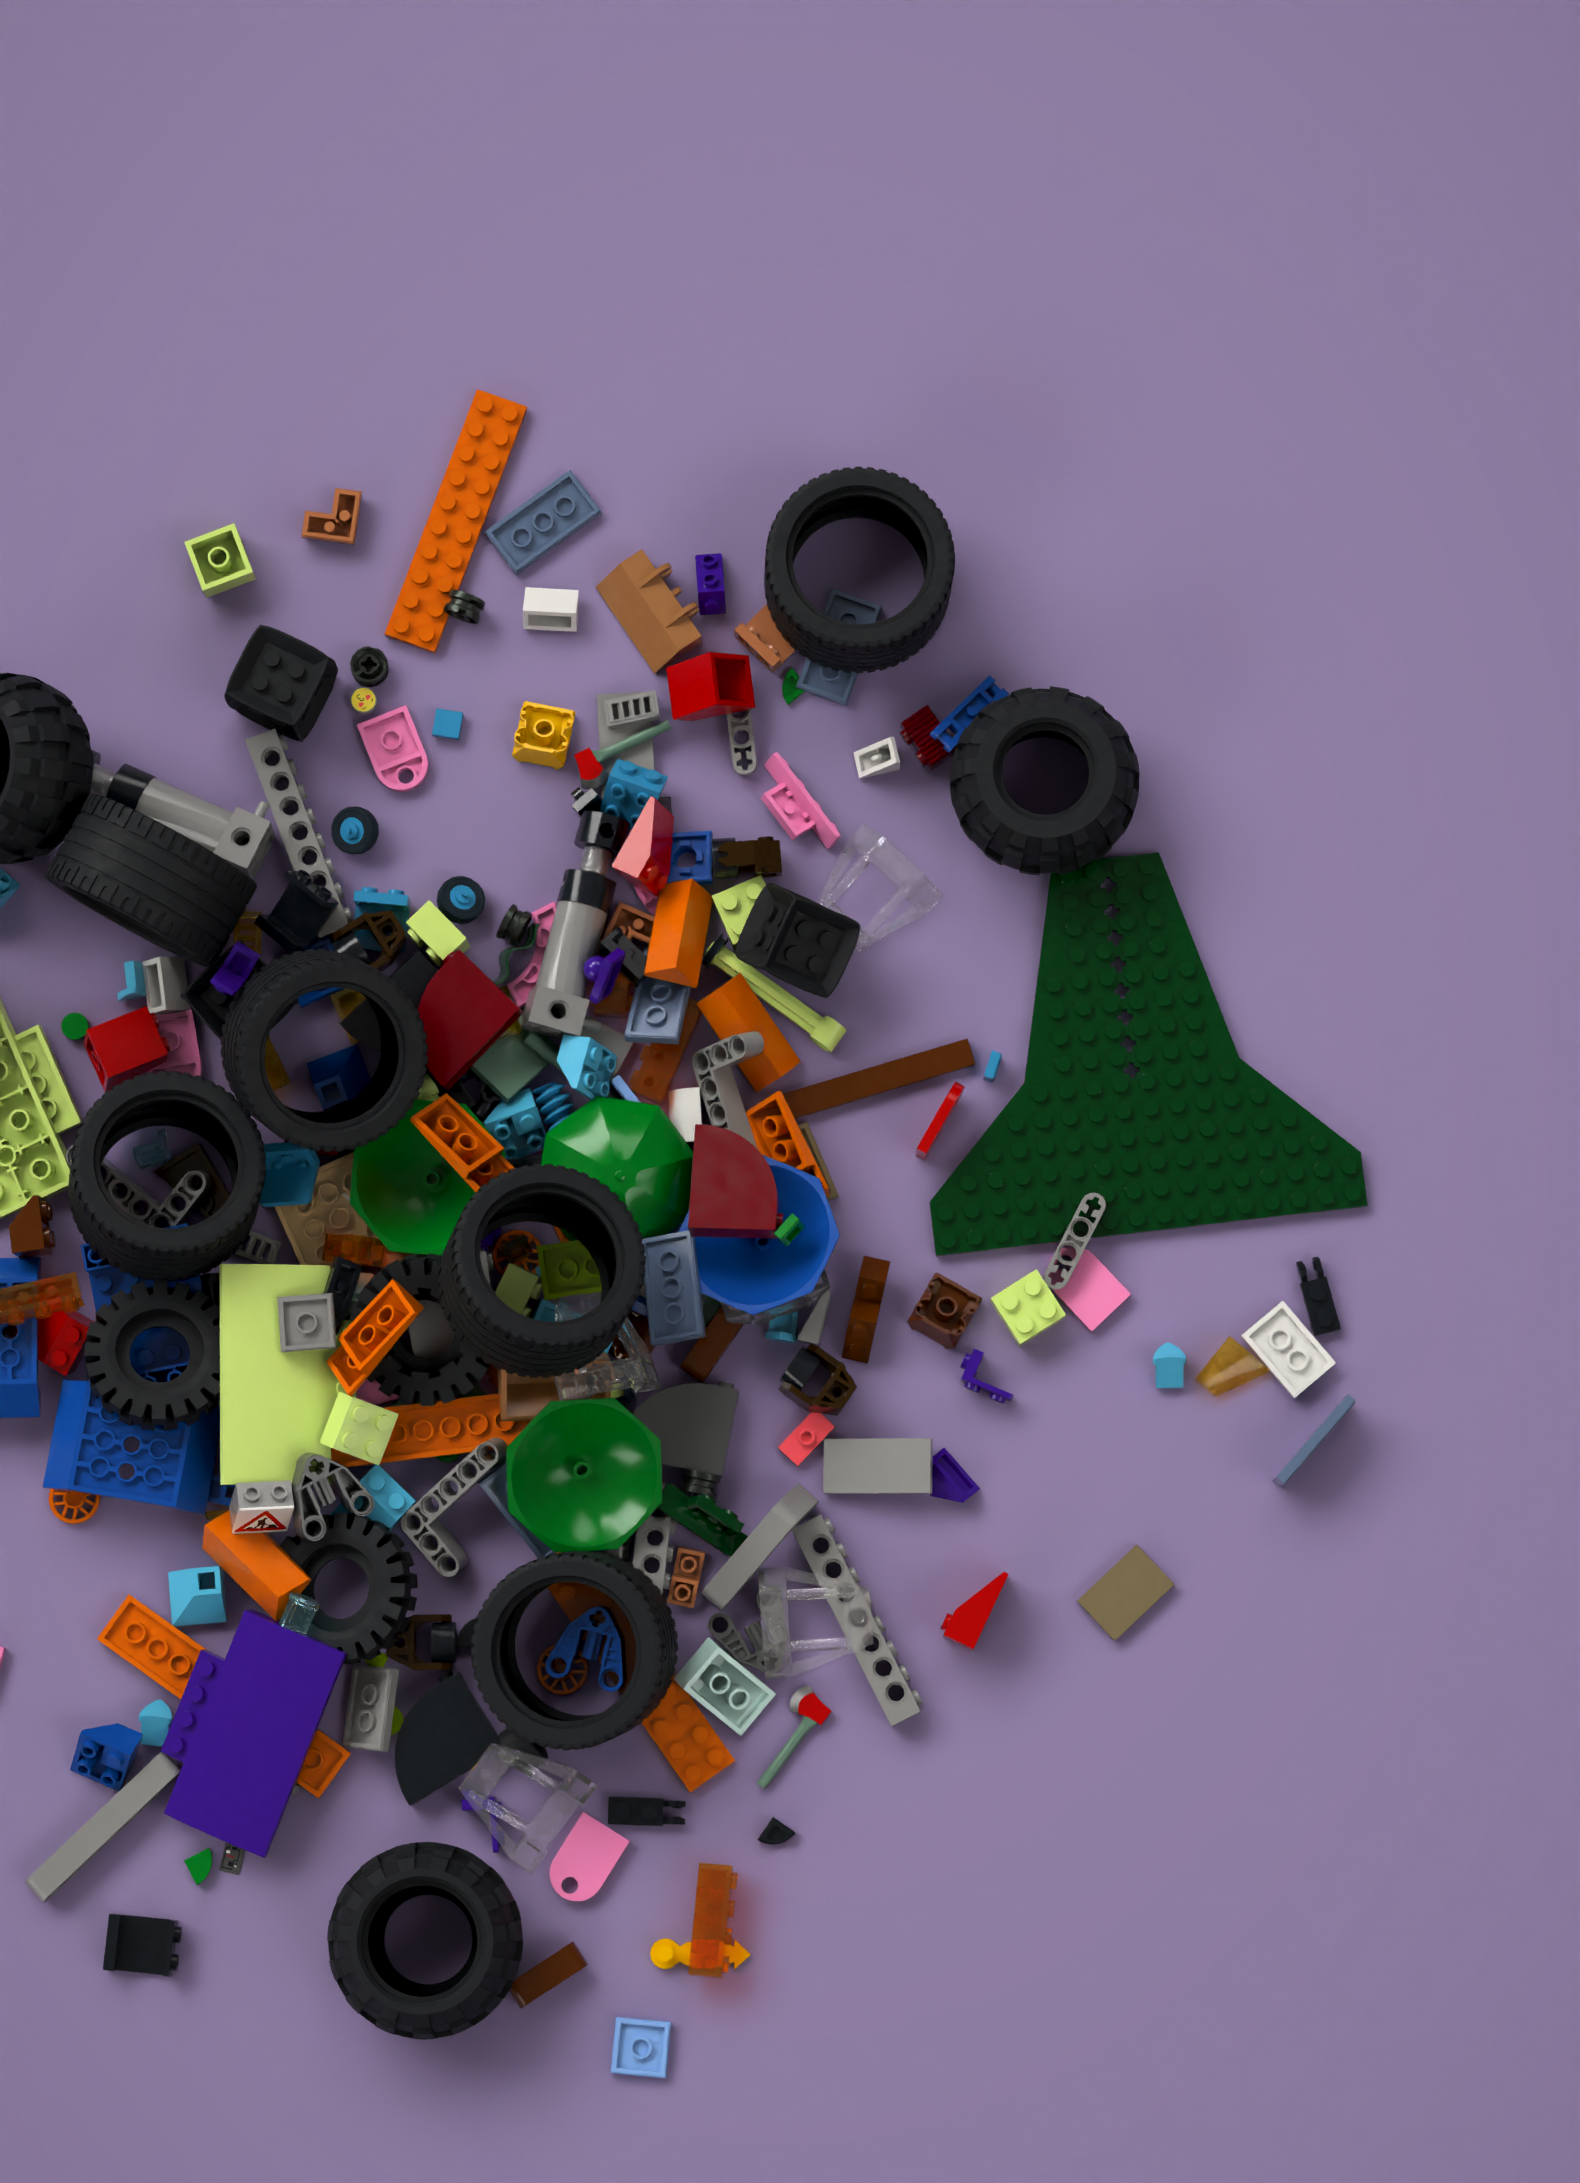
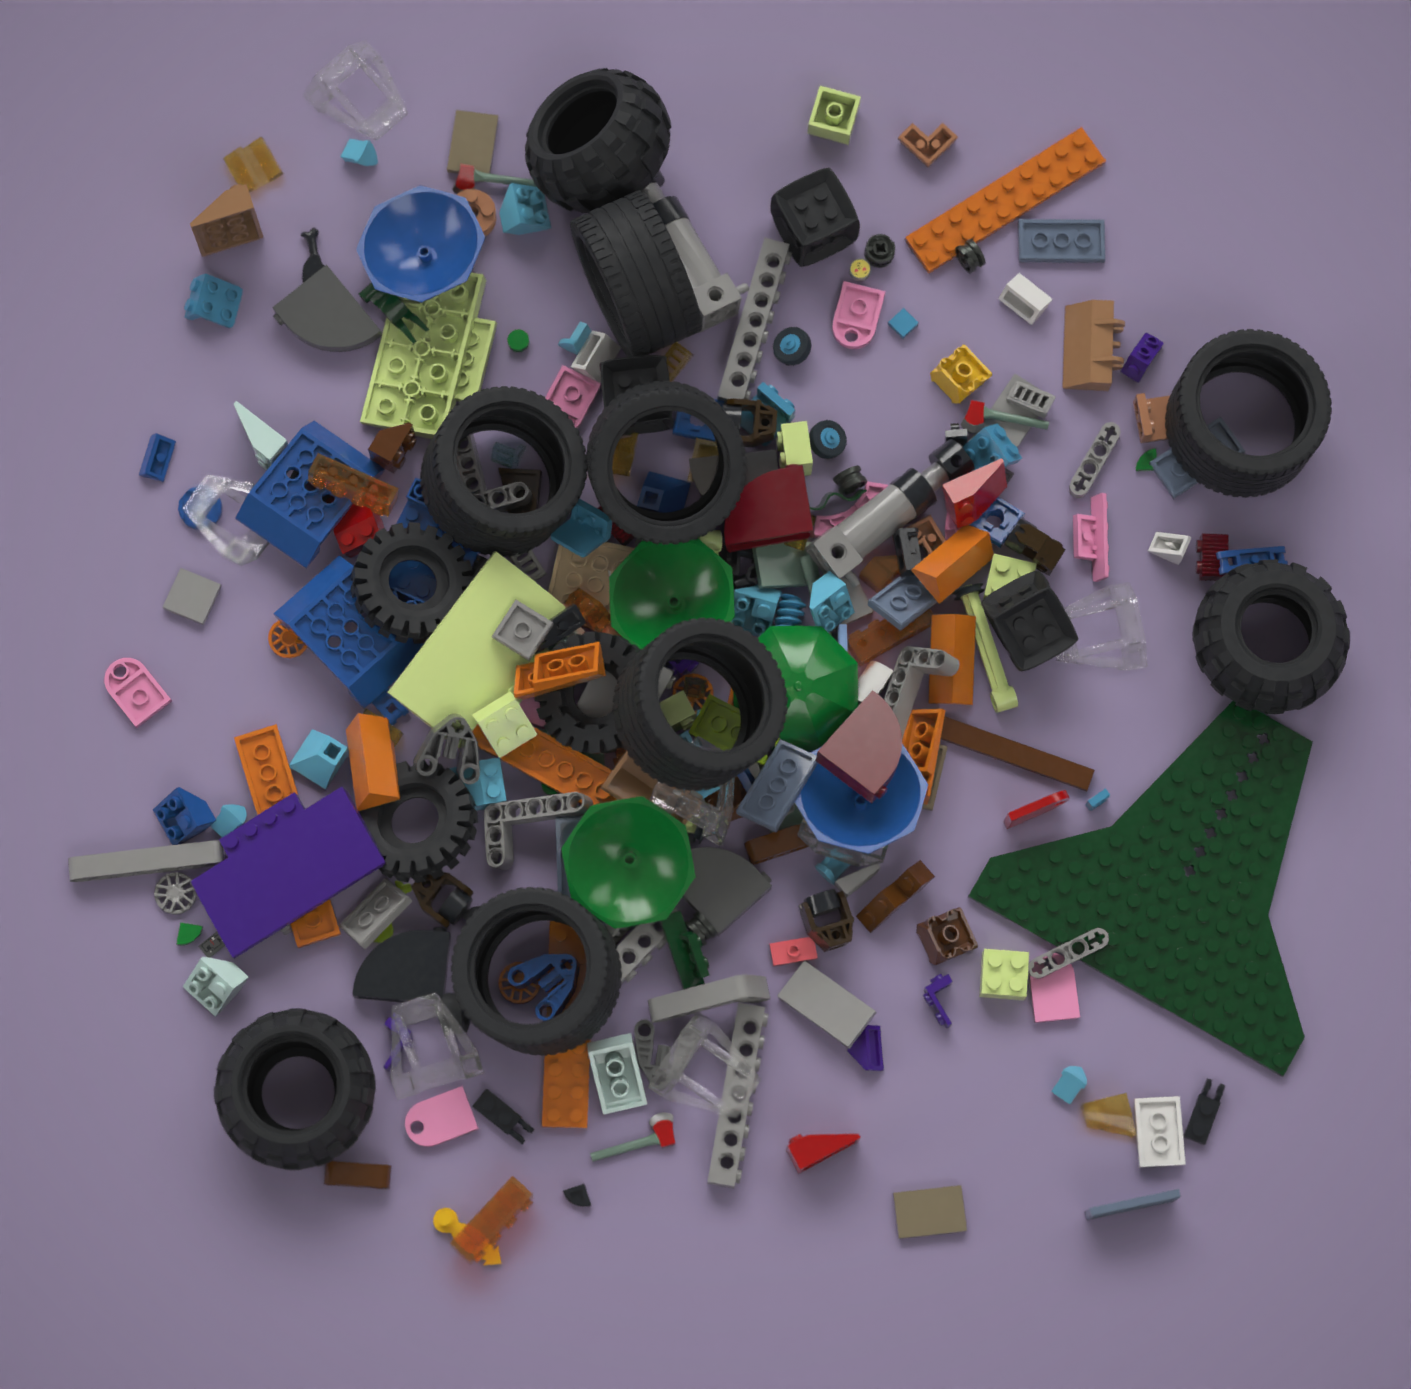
camera: 30 degrees right, 5 degrees down
red slope [83,1006,170,1092] -> none
black panel [103,1914,182,1977] -> none
dark purple bracket [210,941,261,996] -> none
piece [229,1480,294,1534] -> none
black panel [254,870,338,954] -> none
clear light blue tile [279,1592,321,1635] -> none
orange slope [410,1093,514,1192] -> none
dark purple tile [583,948,626,1004] -> none
light blue tile [611,2017,671,2078] -> none
red slope [666,652,755,721] -> none
nougat slope [667,1546,706,1608] -> none
green tile [774,1213,804,1246] -> none
none -> light grey wheel [154,872,197,914]
none -> light aqua slope [183,957,249,1017]

